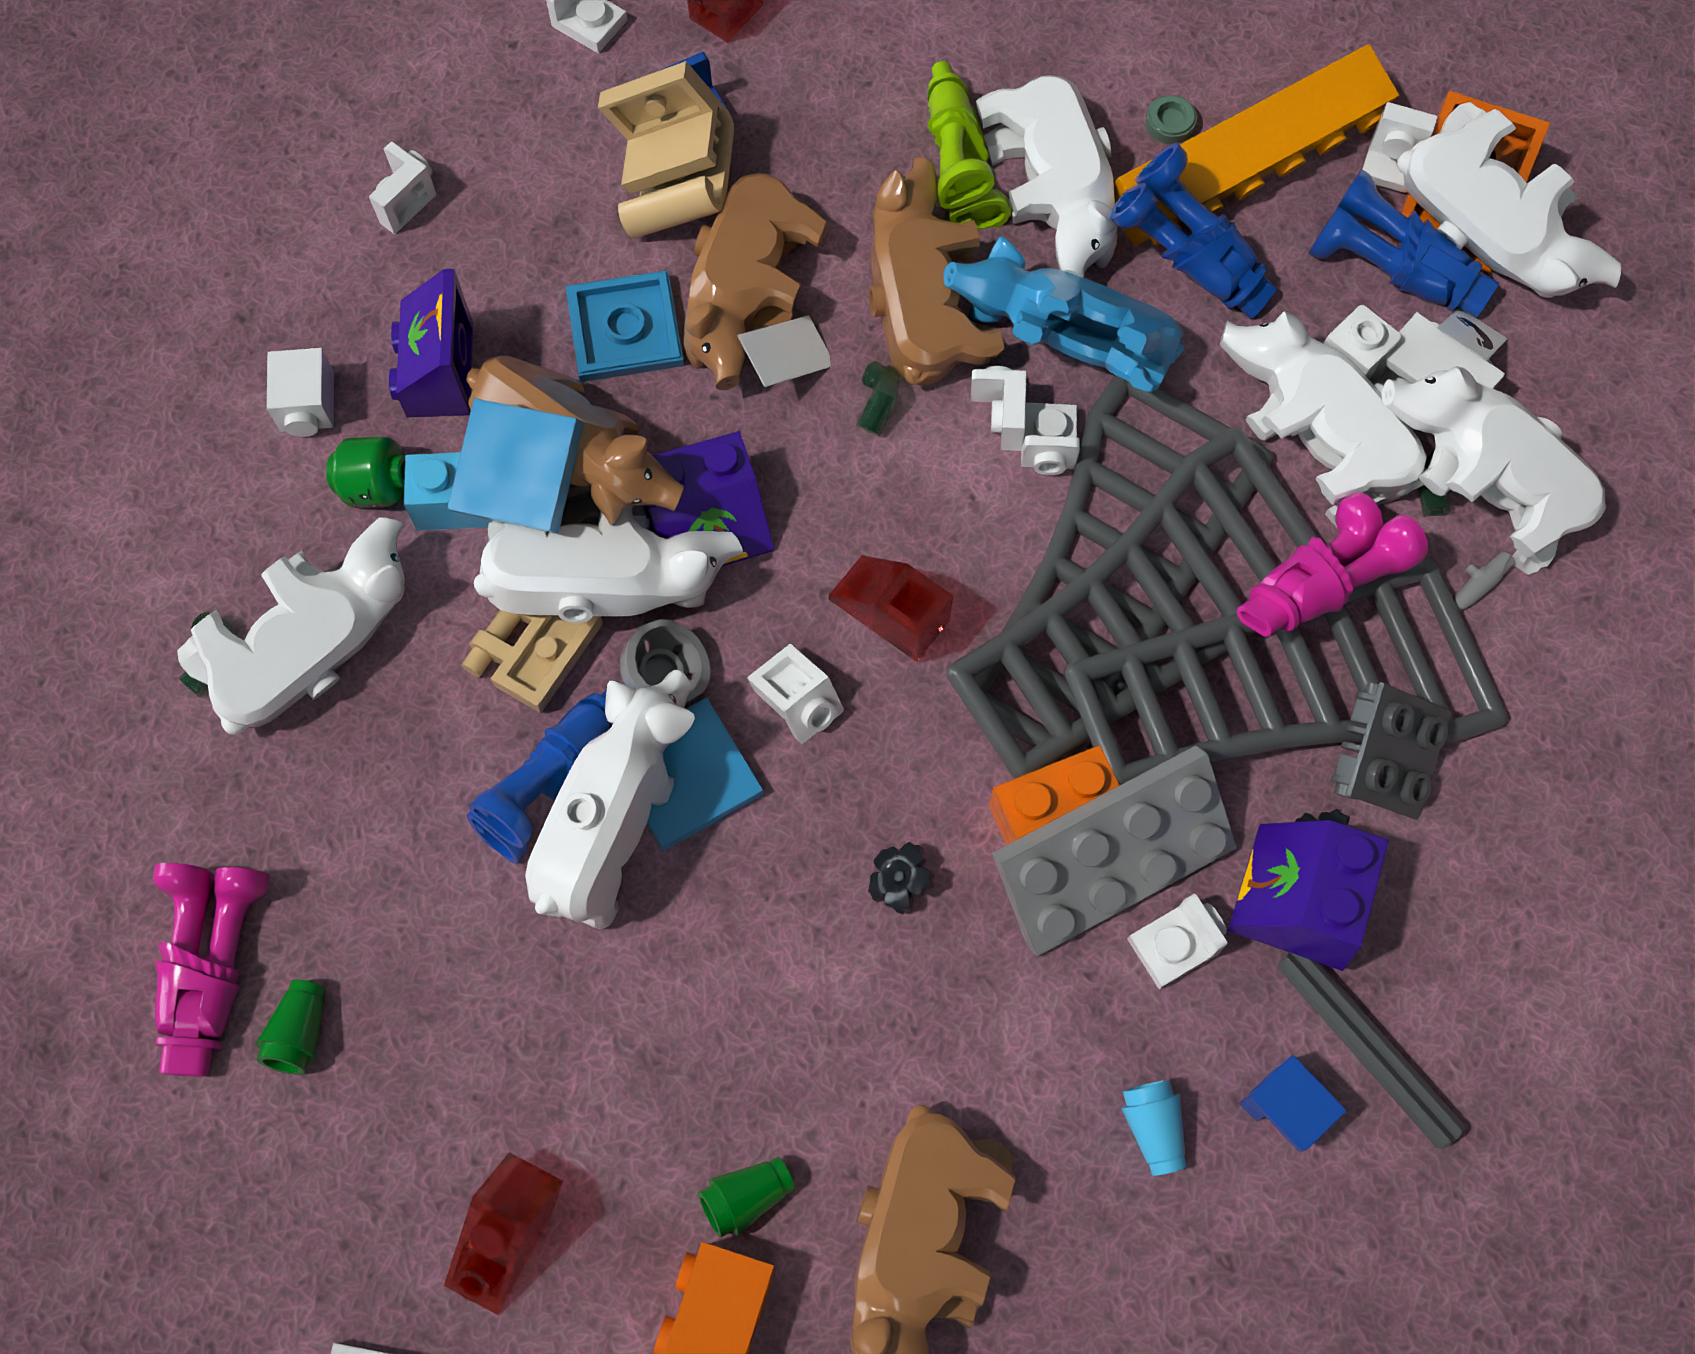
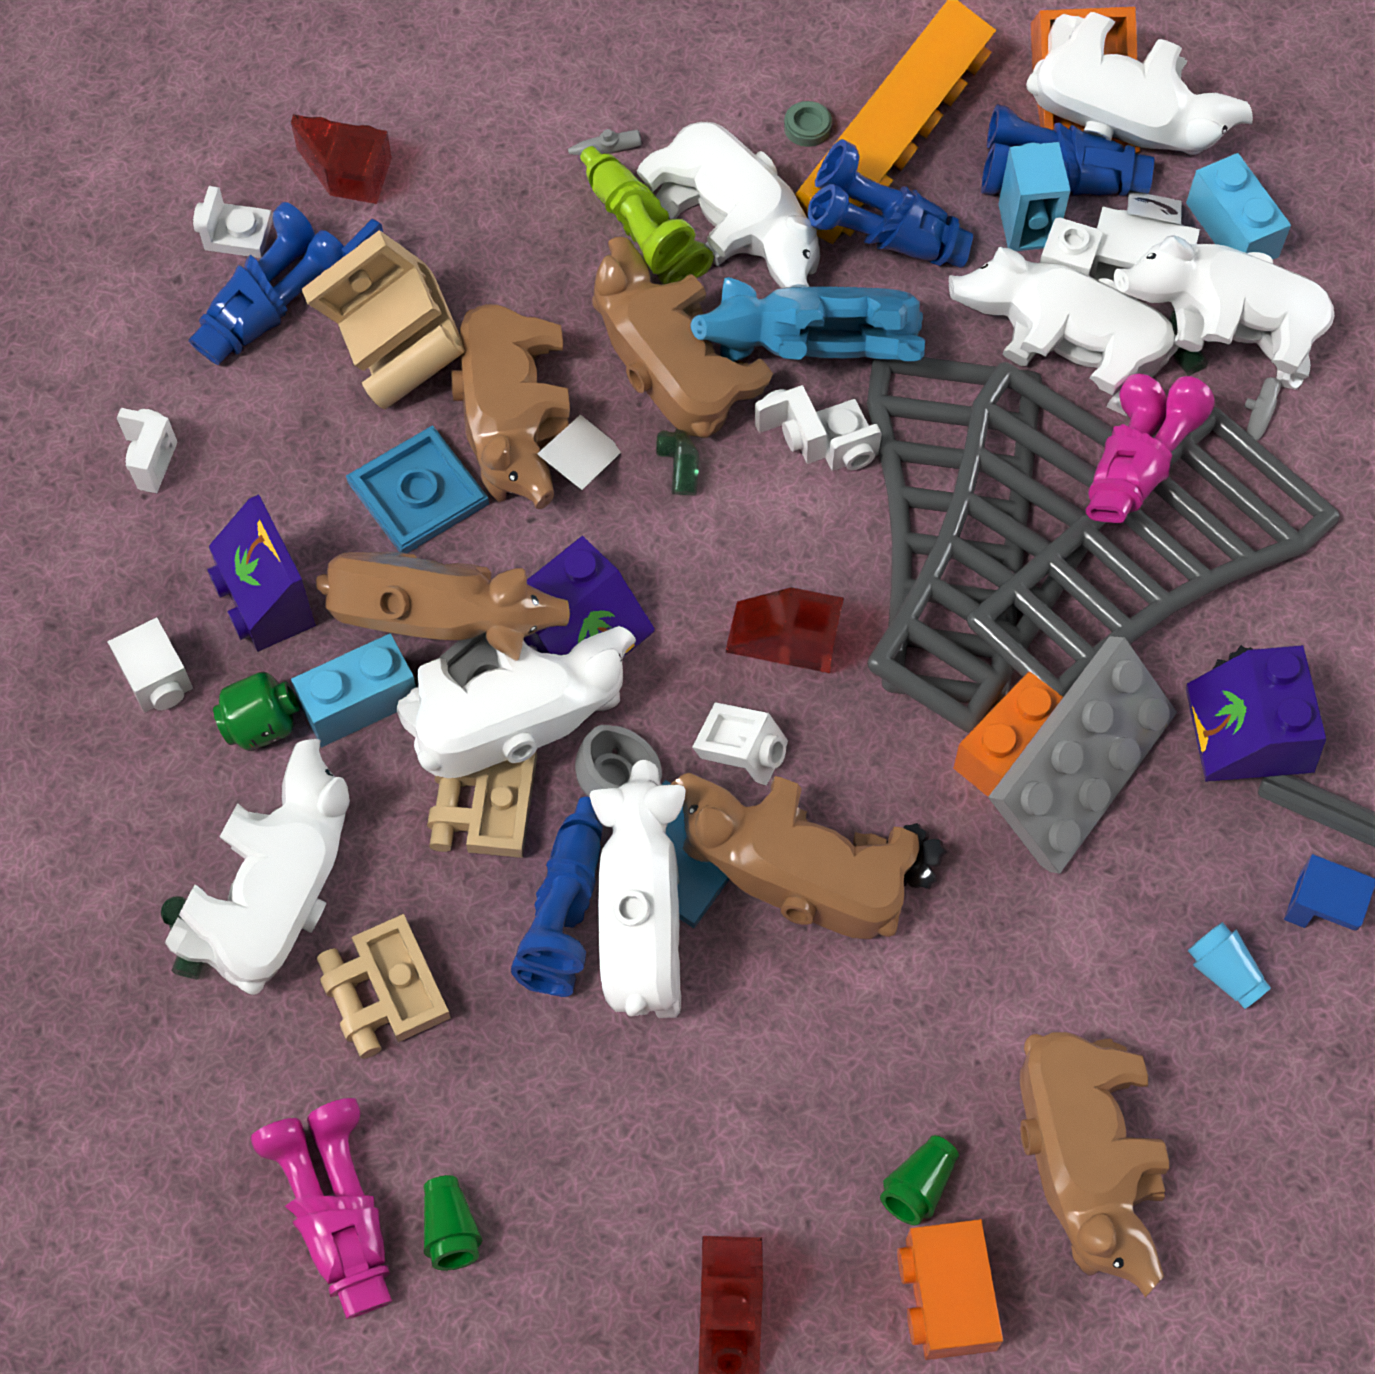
camera: 25 degrees left, 5 degrees down
dark azure tile [447,398,585,534] -> none
white bracket [1127,894,1227,990] -> none
dark grey hinge [1331,682,1452,820] -> none
white bracket [1362,102,1437,193] -> none
none -> blue piece [189,202,344,365]
none -> tan plate [317,914,451,1059]
none -> light grey helmet [568,129,642,155]
none -> medium nougat animal [670,773,919,939]
none -> medium azure brick [998,142,1070,251]
none -> medium azure brick [1186,153,1291,259]

